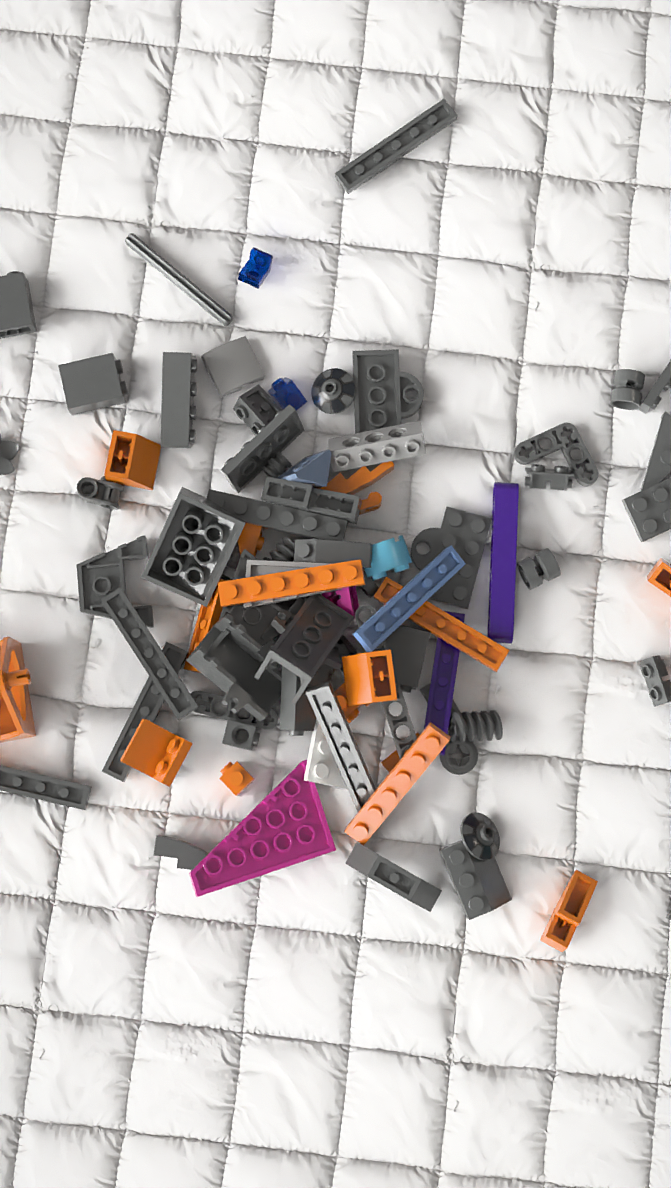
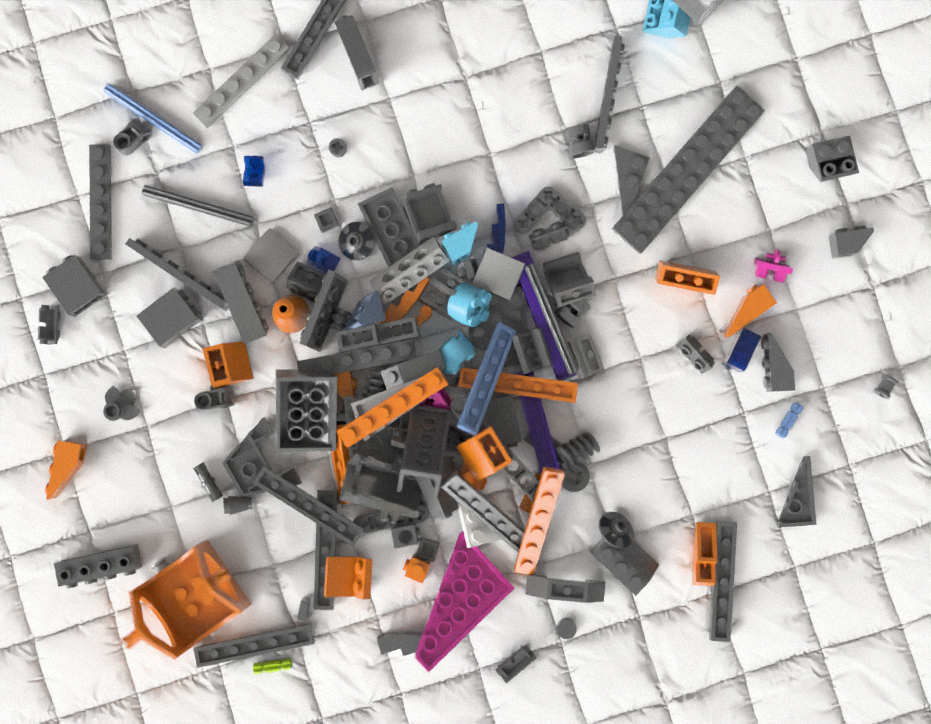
camera: 30 degrees left, 5 degrees up
none -> dark grey plate [89,144,112,260]
none -> medium blue axle [103,83,203,154]
none -> dark grey piece [113,118,152,155]
none -> dark grey plate [125,238,228,311]
none -> dark grey pin [192,462,223,502]
none -> light grey plate [193,34,290,128]
none -> dark grey cone [223,496,252,515]
none -> lime axle [253,658,292,674]
none -> orange cone [271,295,310,333]
none -> dark grey tile [297,597,311,621]
none -> dark grey tile [314,207,340,233]
none -> dark grey bush [329,138,347,158]
none -> dark grey slope [335,15,379,91]
none -> dark grey panel [402,183,457,243]
none -> dark grey tile [416,537,440,562]
none -> light grey slope [418,267,471,320]
none -> medium azure slope [441,221,478,267]
none -> medium azure brick [448,283,492,327]
none -> dark grey tile [457,258,479,280]
none -> light grey slope [472,248,525,300]
none -> clear blue slope [486,203,506,254]
none -> dark grey hinge [495,644,537,684]
none -> dark grey bracket [512,328,552,374]
none -> dark grey axle [525,264,578,374]
none -> dark grey panel [542,252,596,307]
none -> dark grey tile [556,618,577,639]
none -> light grey plate [567,334,605,379]
none -> dark grey plate [709,521,737,642]

